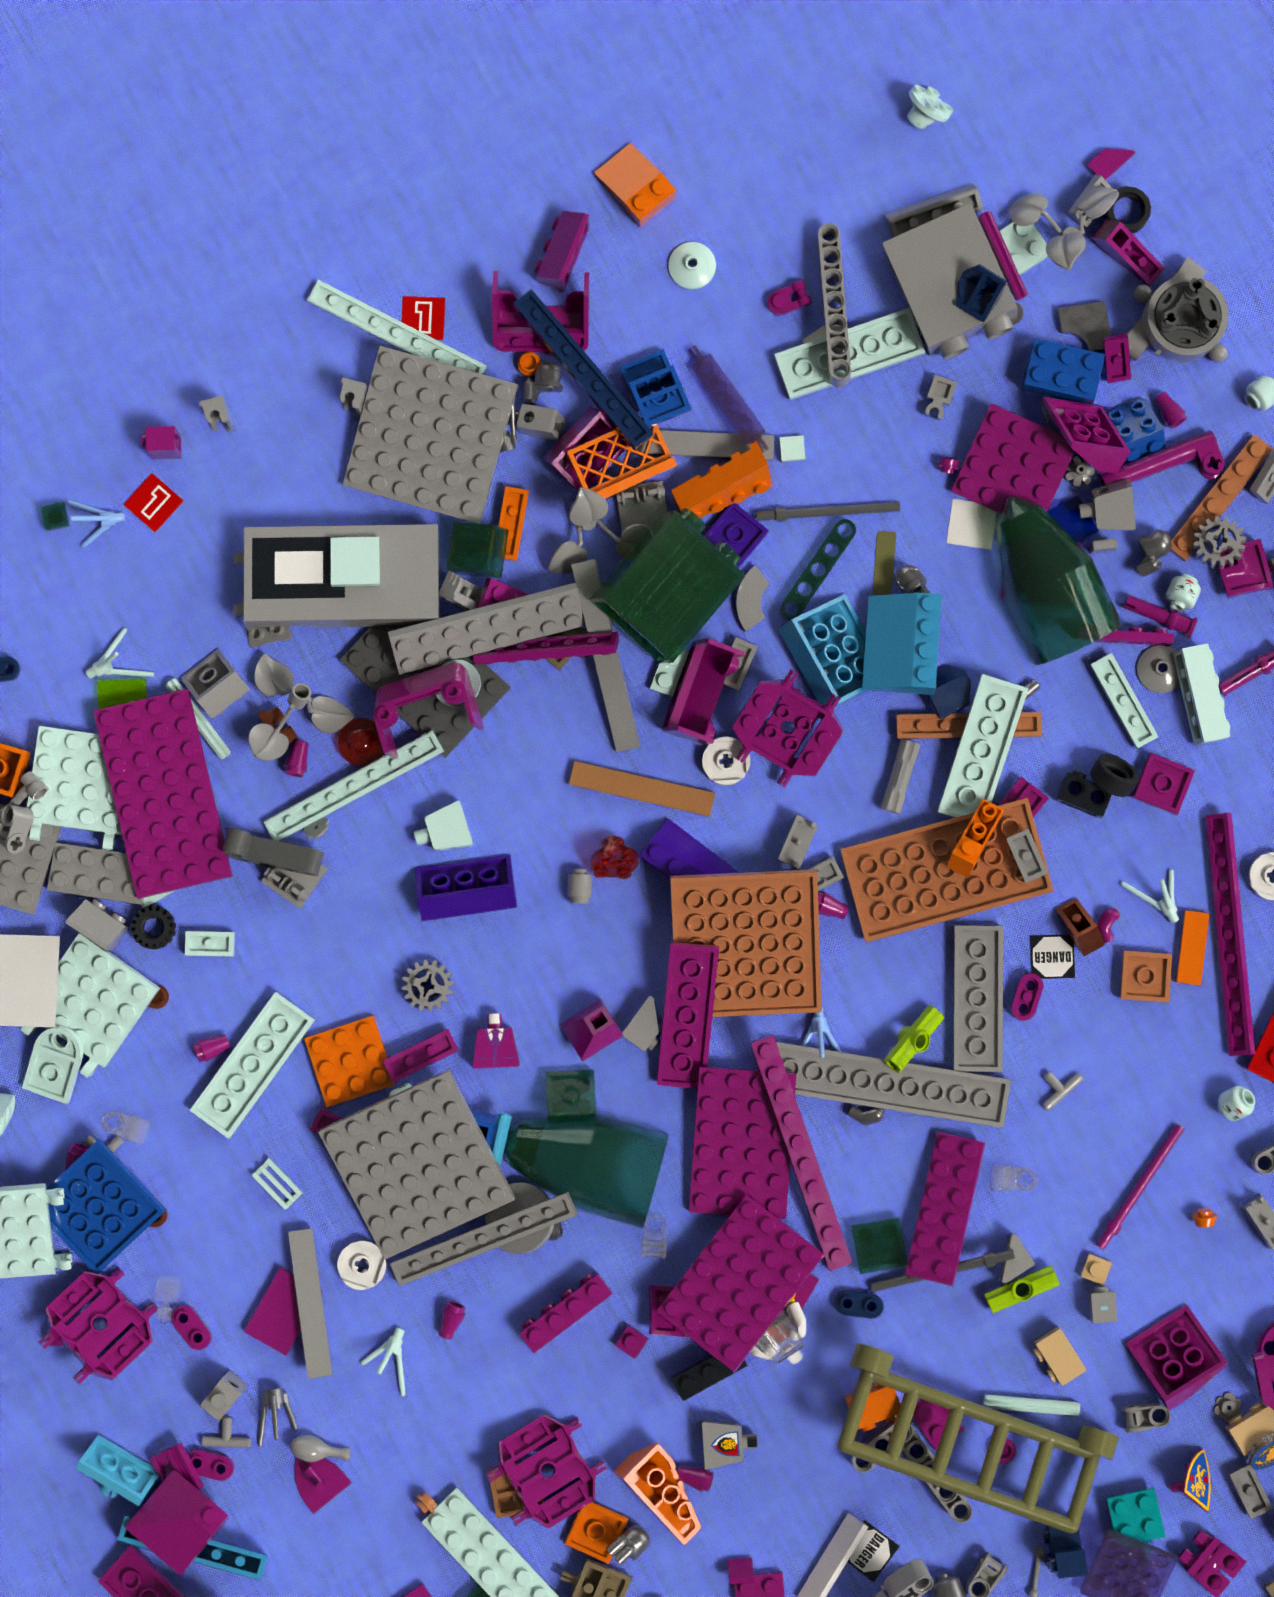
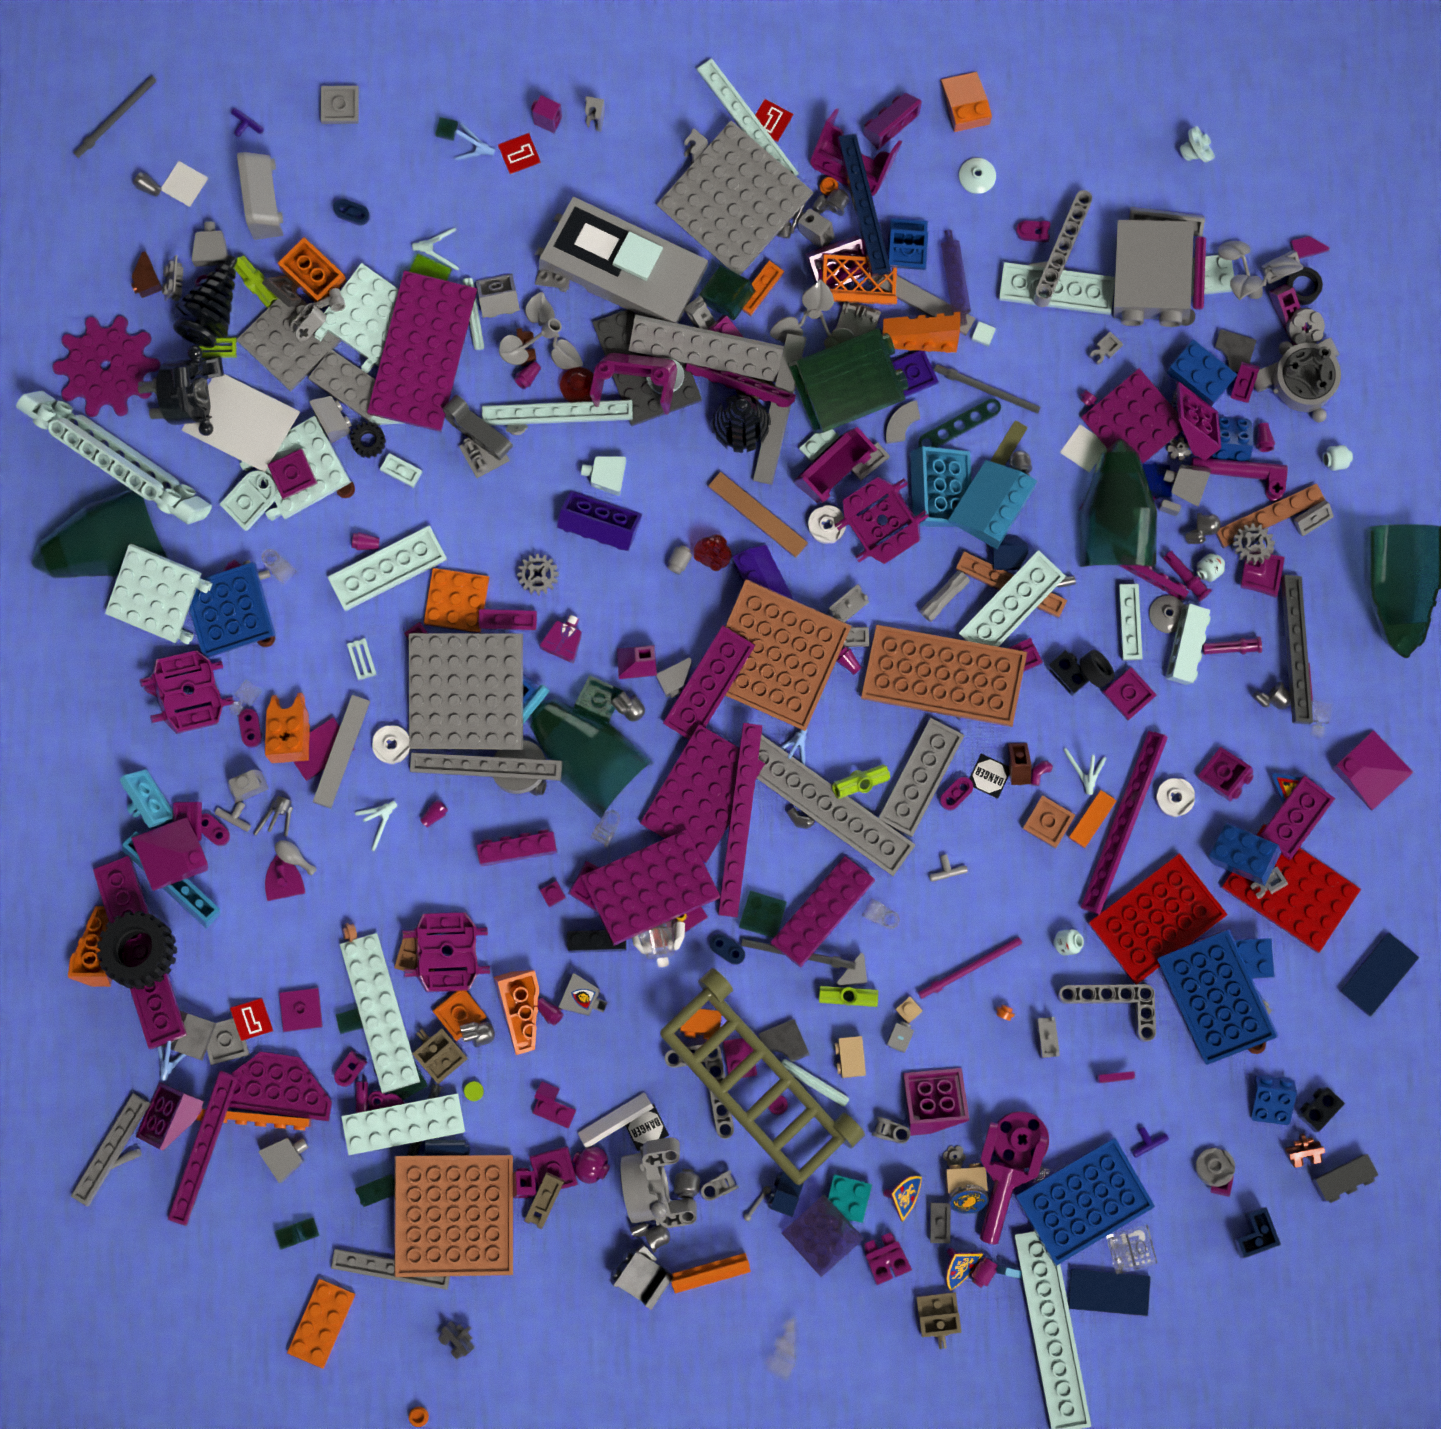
camera: 25 degrees right, 5 degrees down
orange slope [947,799,1004,878] -> none
dark blue slope [956,264,1007,323] -> none
light grey plate [1006,829,1048,883] -> none
none -> orange brick [265,693,310,764]
none -> magenta plate [267,449,318,500]
none -> flat silver piece [611,691,645,722]
none -> black plant [711,394,771,453]
none -> flat silver tile [759,1019,810,1062]
none -> light grey plate [1286,308,1325,344]

